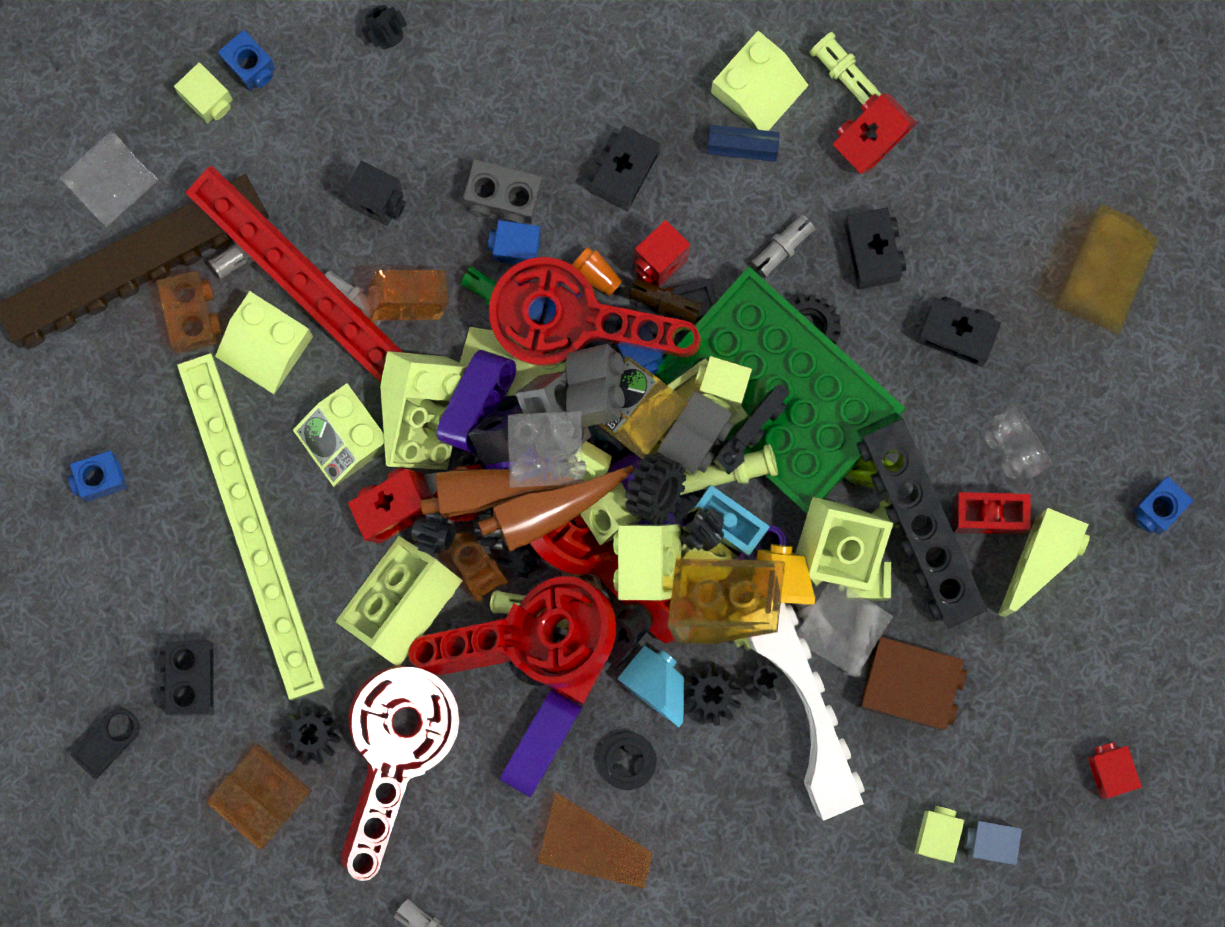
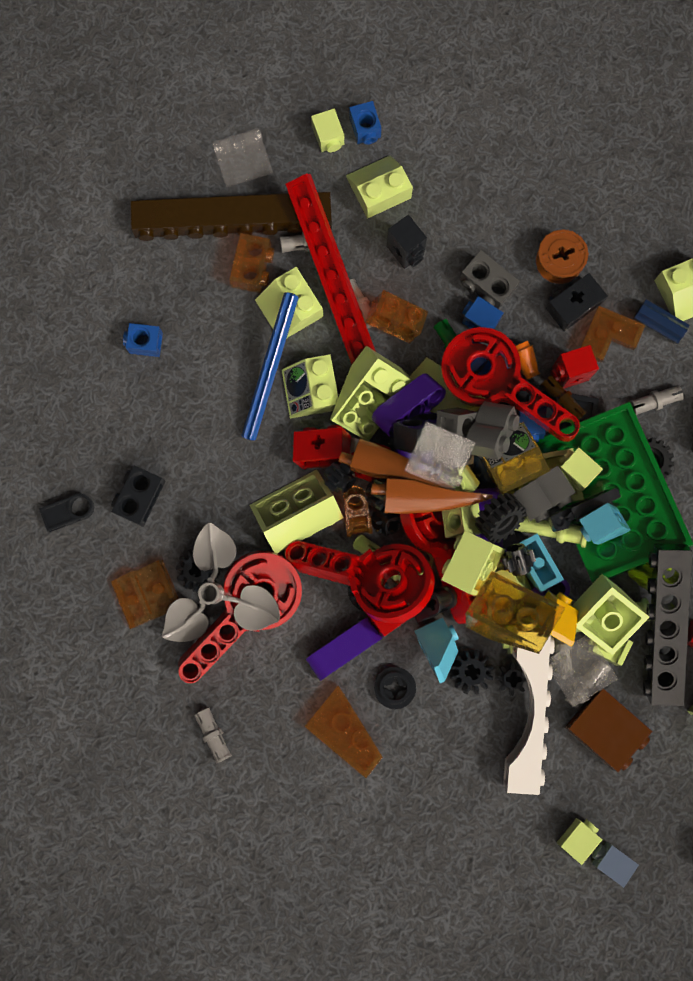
camera: 30 degrees right, 0 degrees up
yellowish green plate [177,353,325,700] -> none
black gear [361,5,407,49] -> none
none -> light grey plant [162,523,280,642]
none -> blue axle [242,292,298,440]
none -> yellowish green slope [346,156,413,219]
none -> dark orange piece [536,229,589,284]
none -> clear orange plate [580,306,645,362]
none -> medium azure slope [580,503,631,545]

